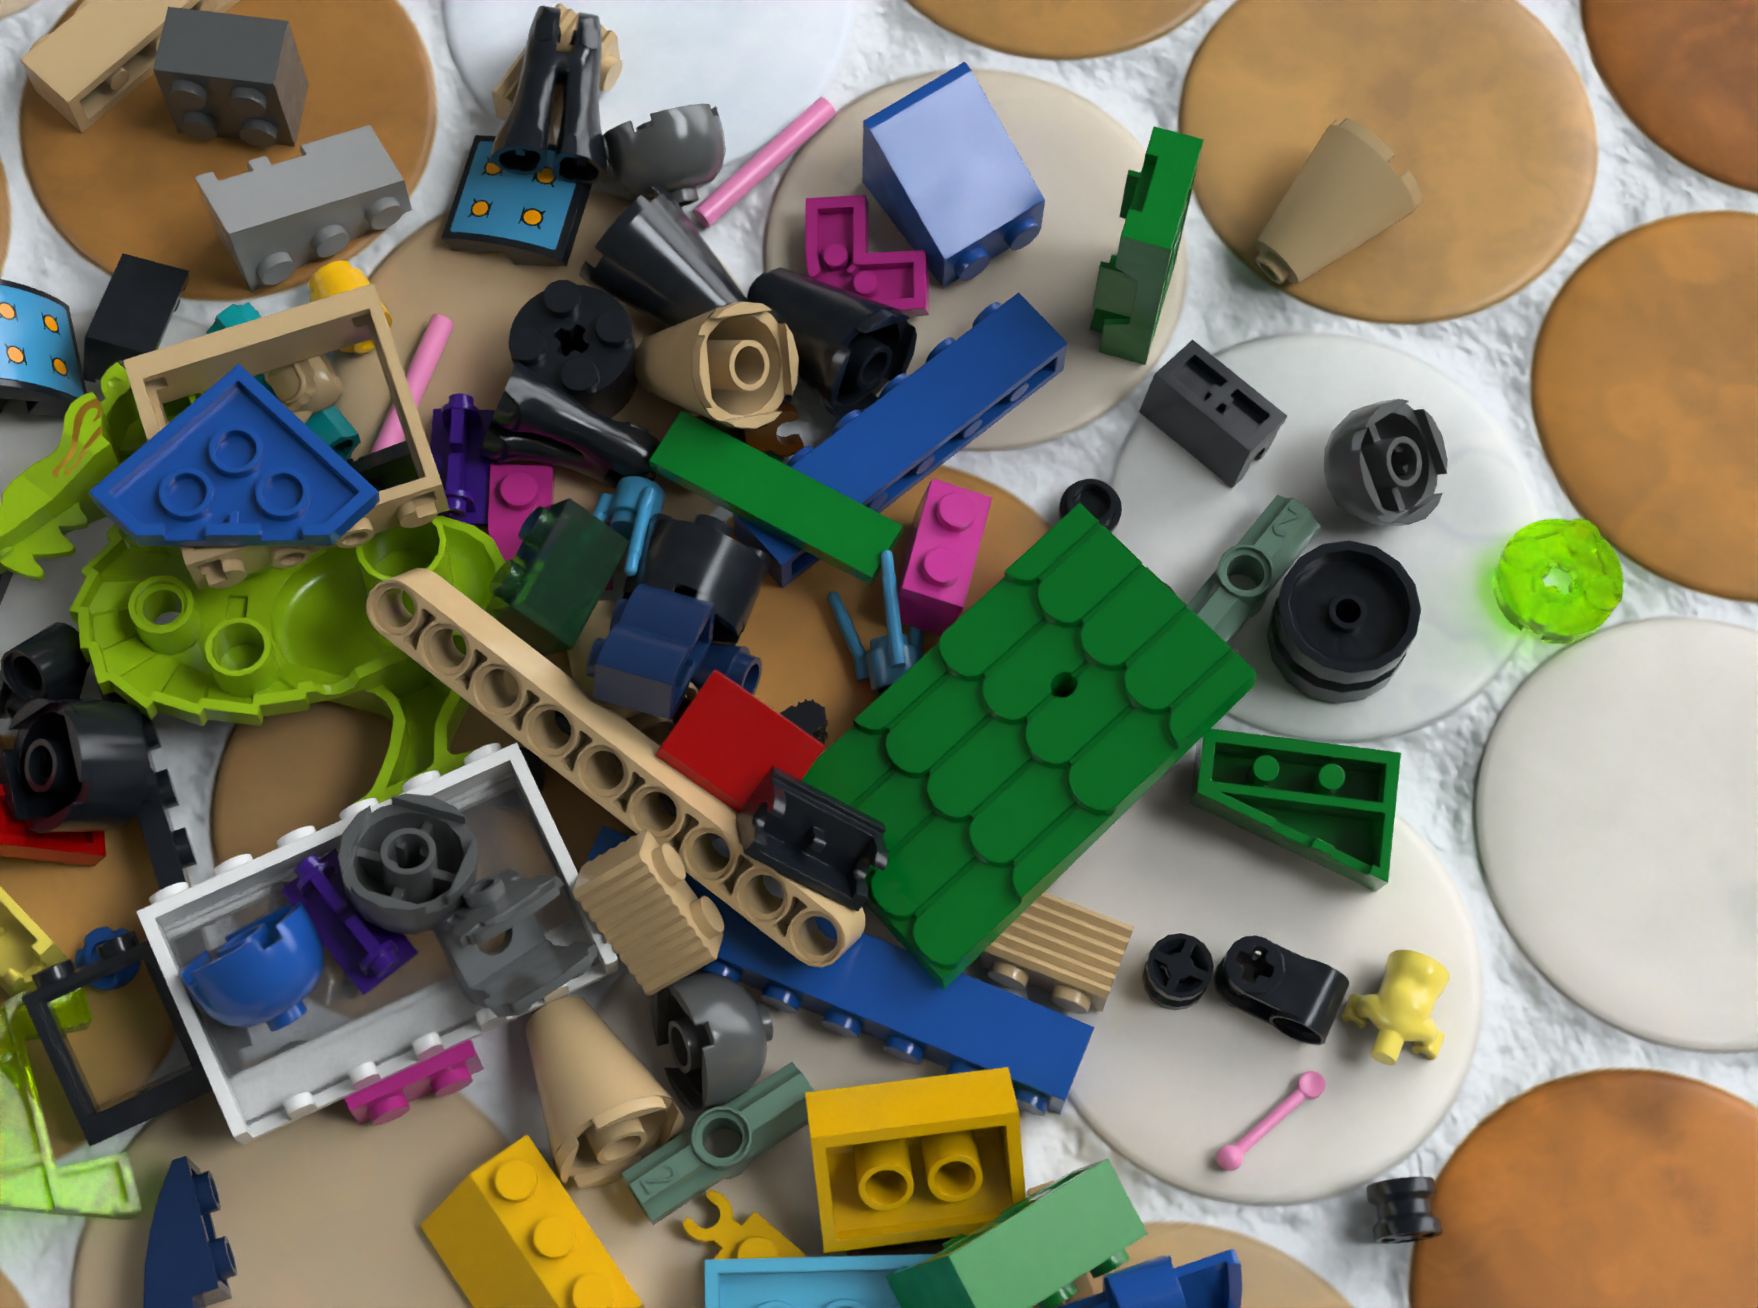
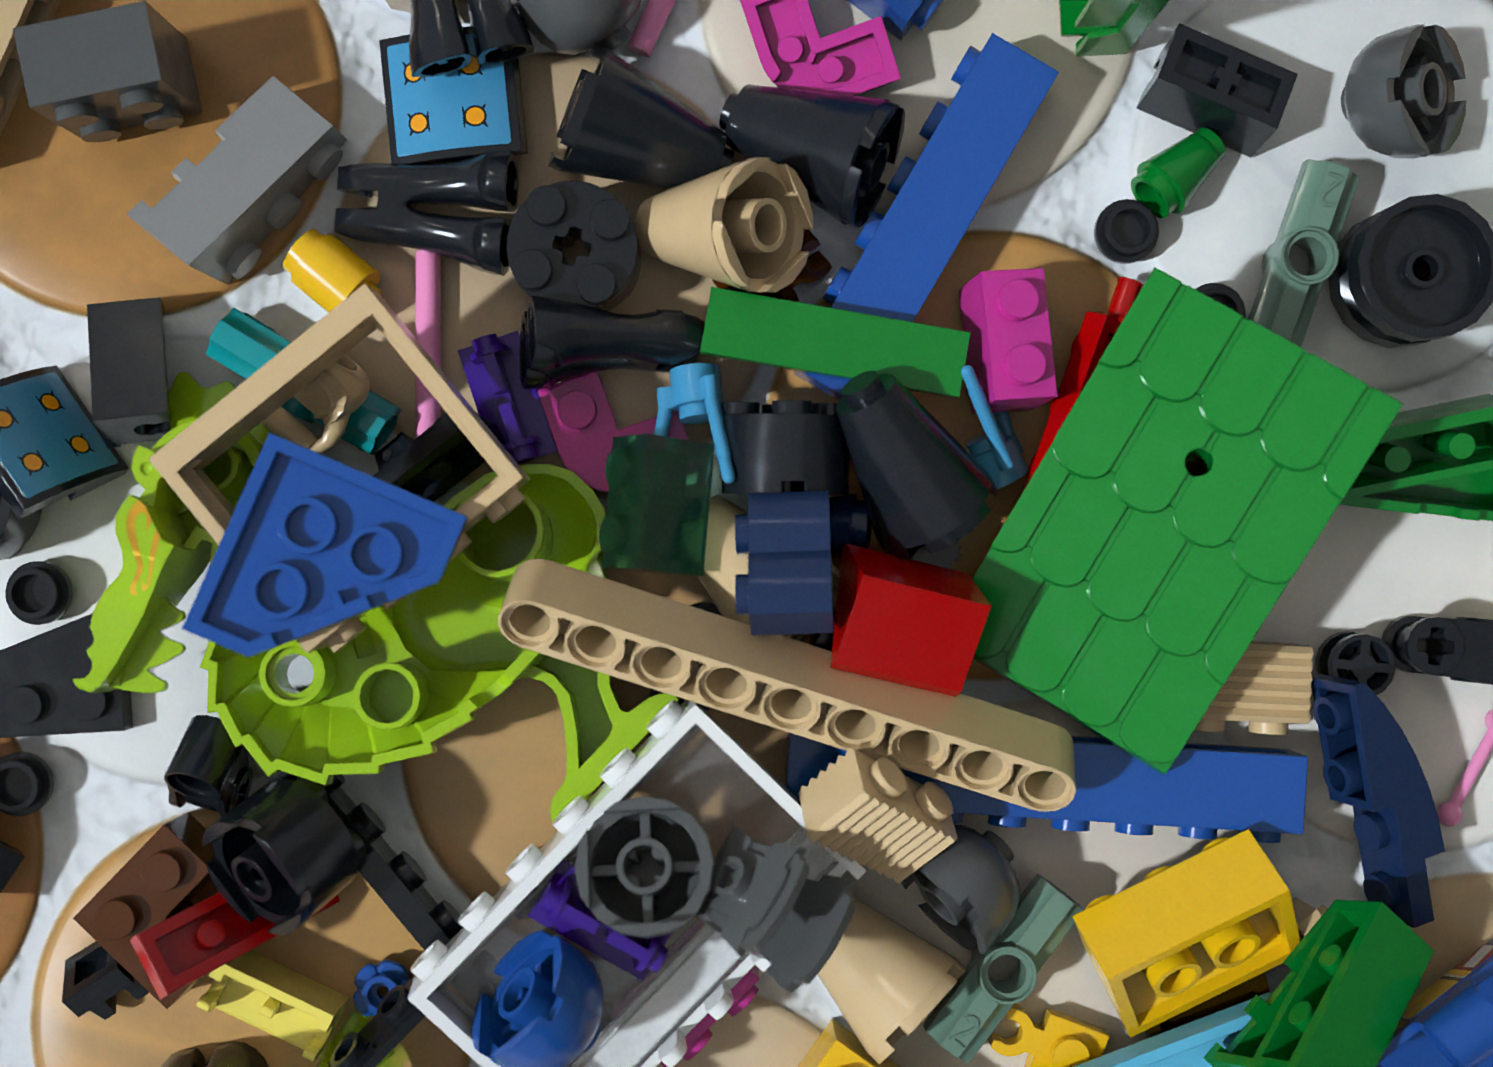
camera: 15 degrees left, 20 degrees up
black hinge [736,766,888,912] -> none
none -> black piece [334,150,519,276]
none -> black cone [836,371,997,559]
none -> green cone [1131,127,1226,218]
none -> dark blue slope [1311,674,1445,928]

